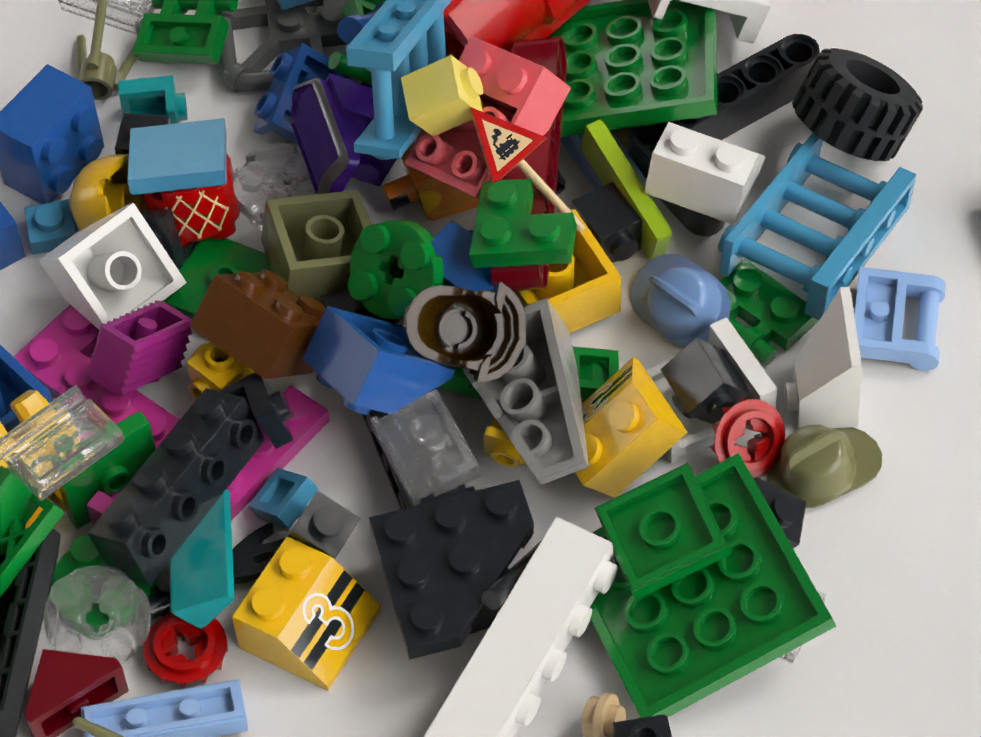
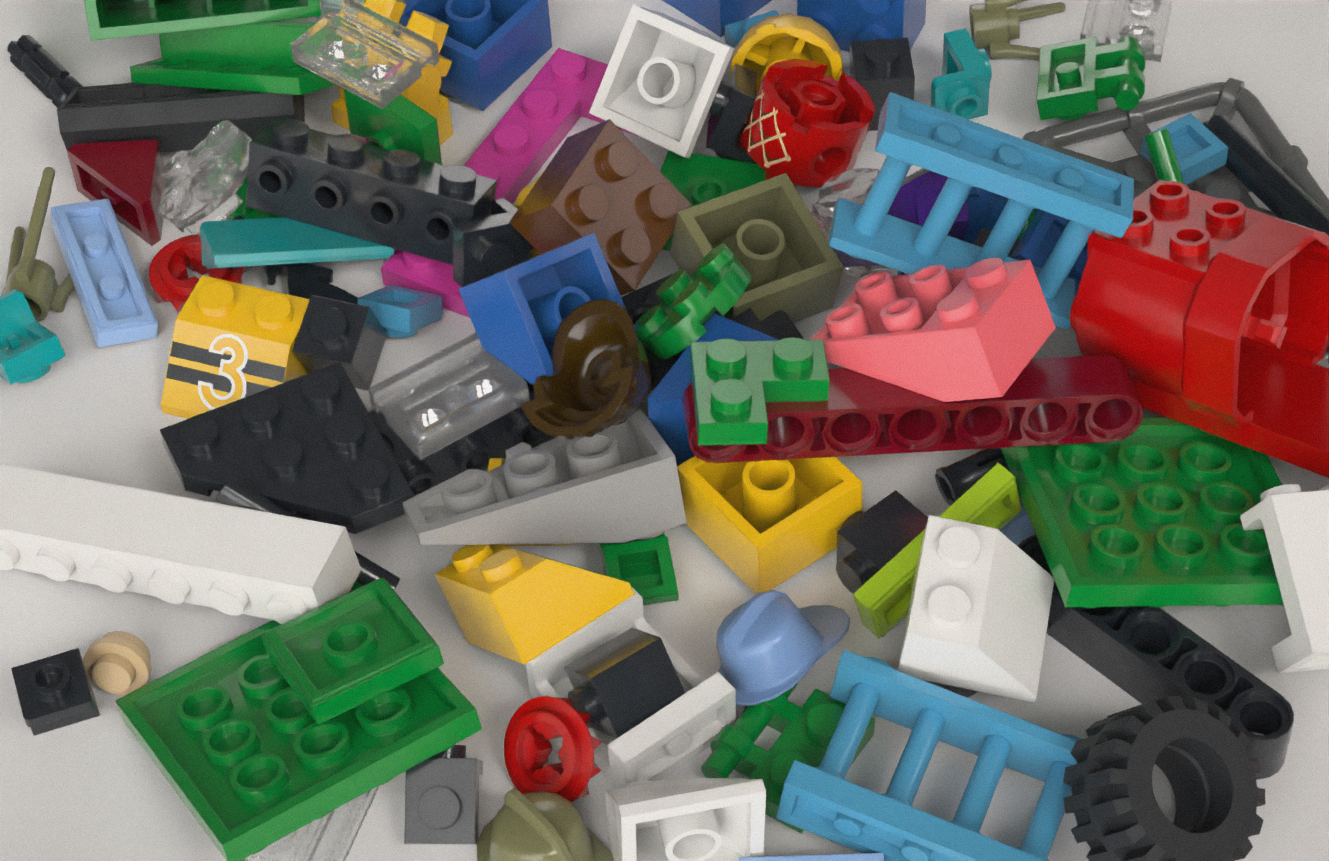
camera: 80 degrees right, 5 degrees down
magenta brick [87,300,192,396] -> none
dark azure tile [128,118,227,195] -> none
light yellow brick [401,55,483,137] -> none
piece [470,107,585,232] -> none

